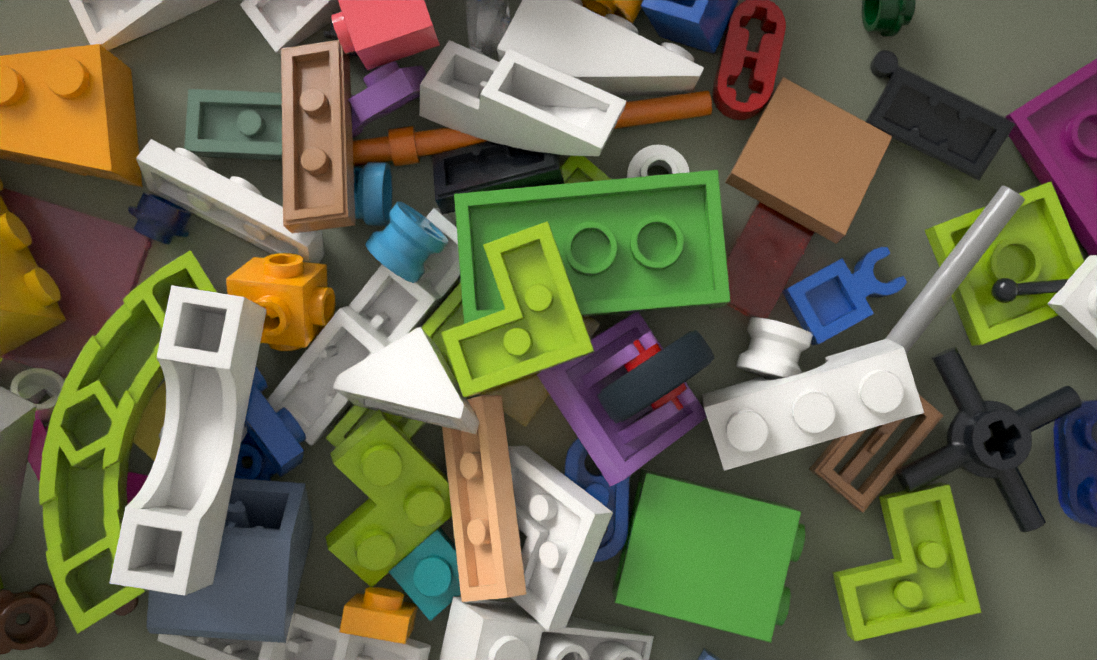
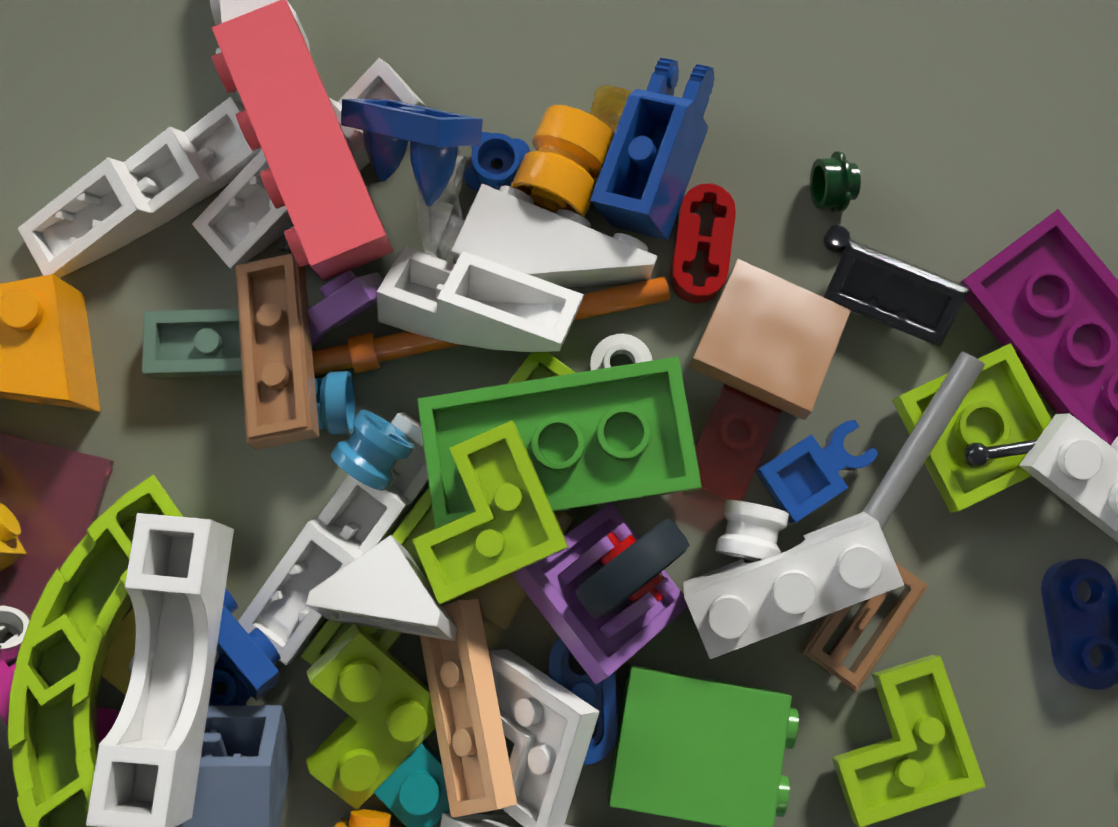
camera: 10 degrees left, 5 degrees down
clear blue plate [128,191,192,245] -> none
white plate [136,139,324,264] -> none
light orange brick [226,253,335,351] -> none
black plate [432,141,564,214] -> none
black bar [896,347,1082,532] -> none

